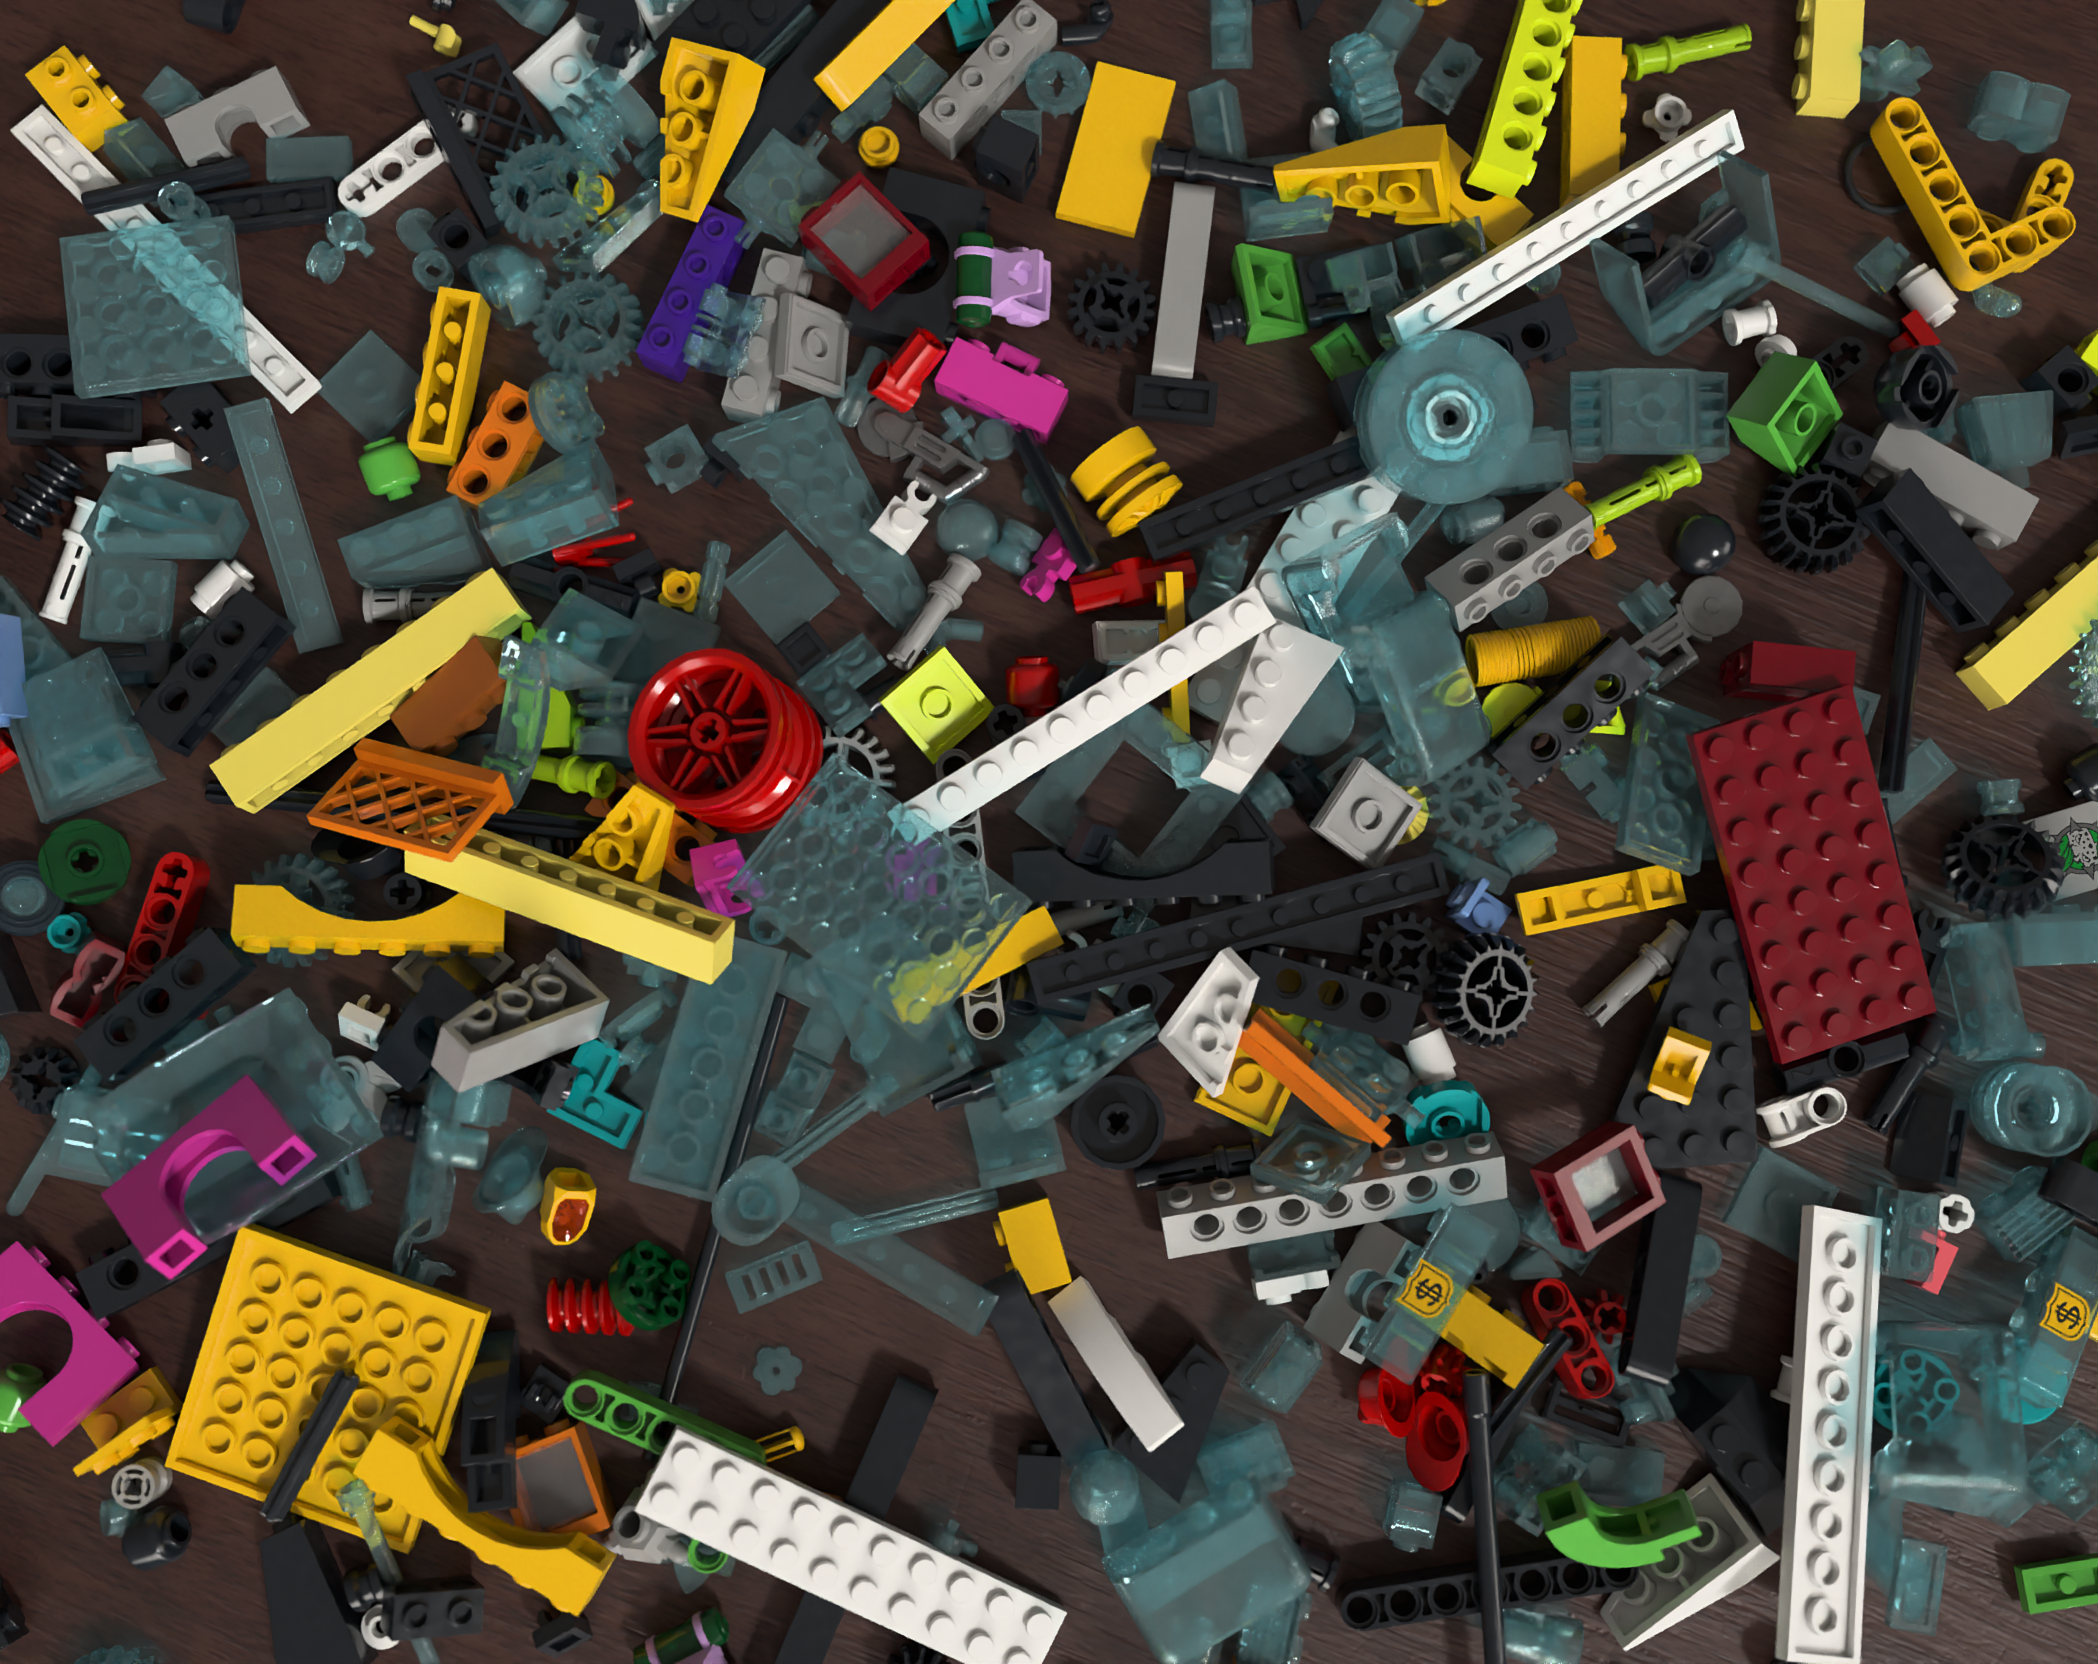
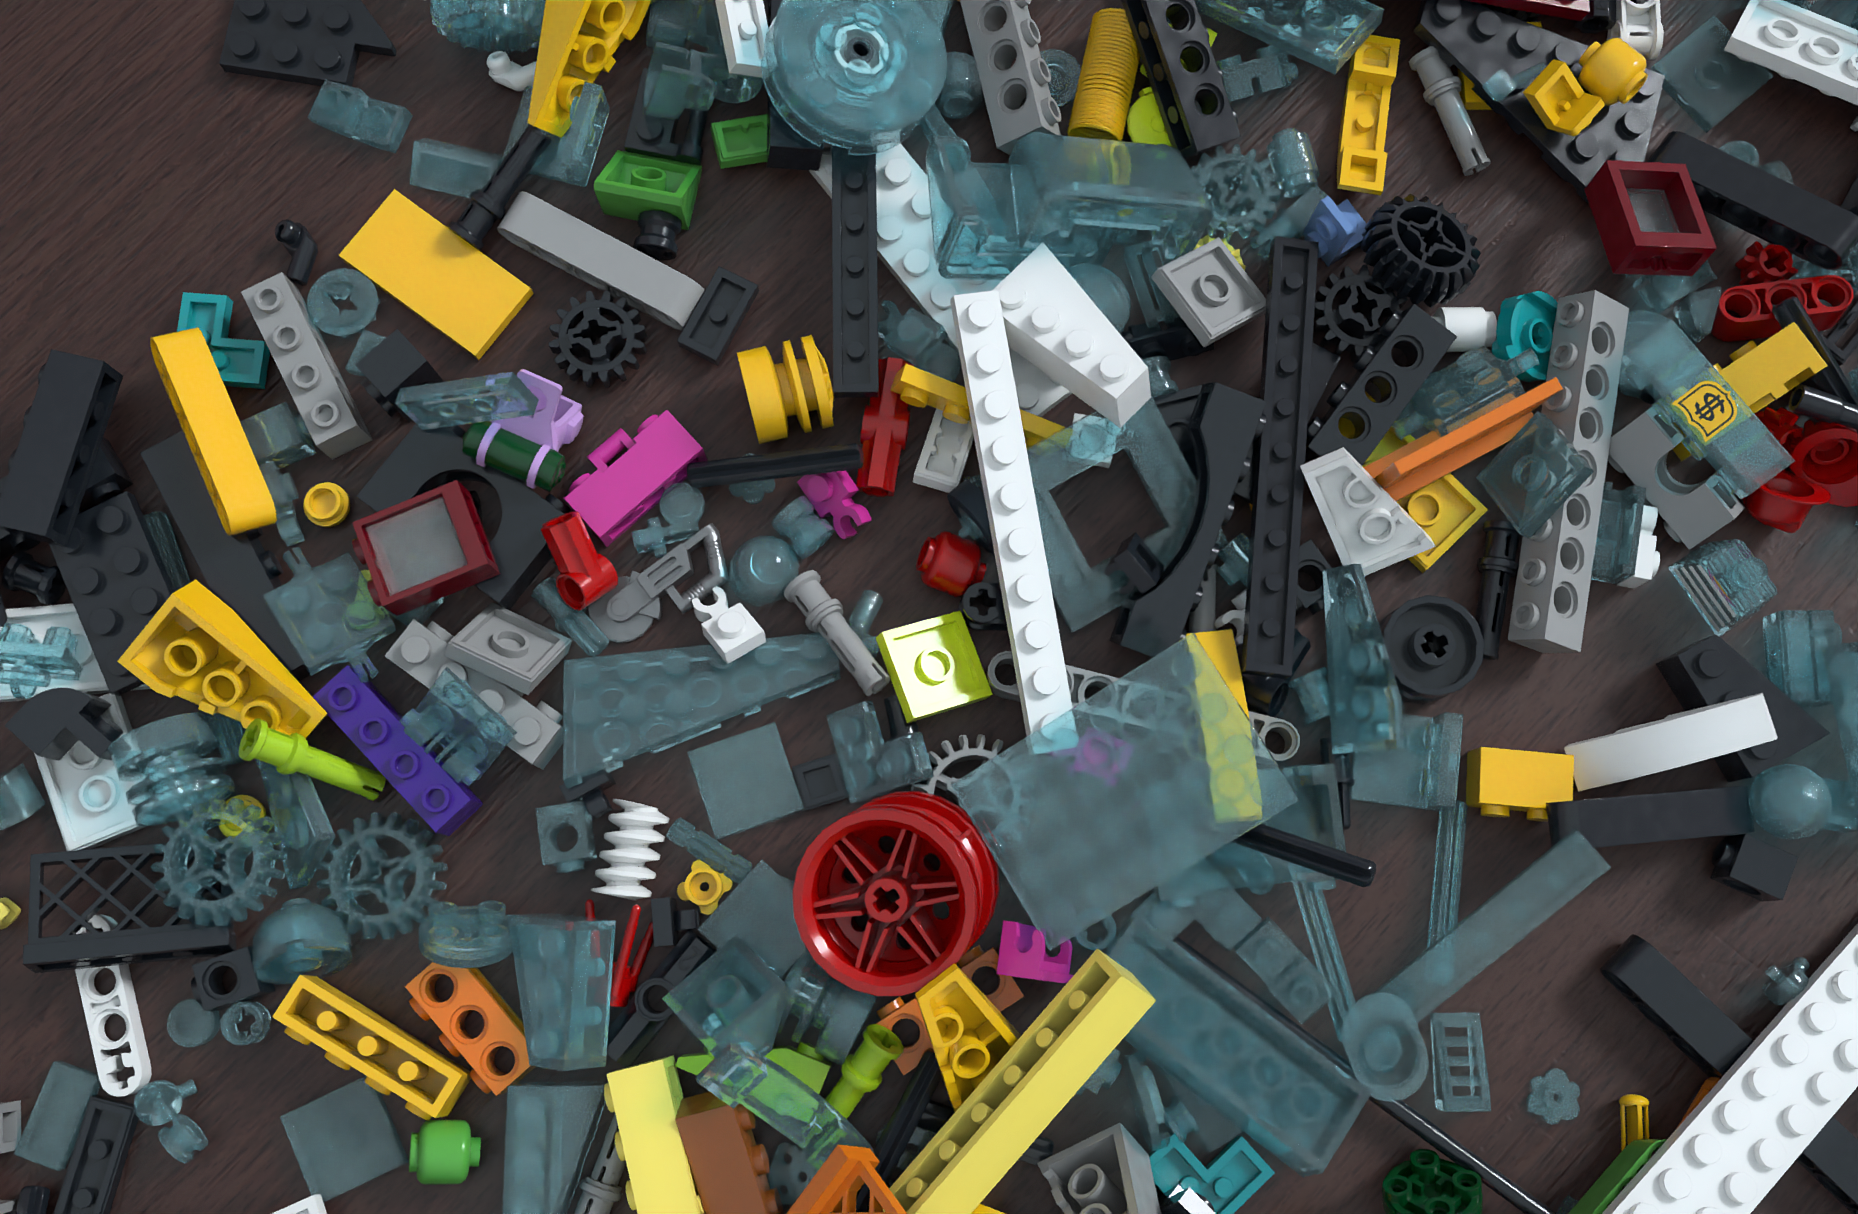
camera: 70 degrees left, 5 degrees down
none -> lime pin [239,718,386,801]
none -> clear light blue plate [395,372,539,430]
none -> white piece [591,799,669,901]
none -> black axle [1194,806,1377,887]
none -> clear light blue hand [1482,62,1546,102]
none -> yellow head [1578,37,1648,105]

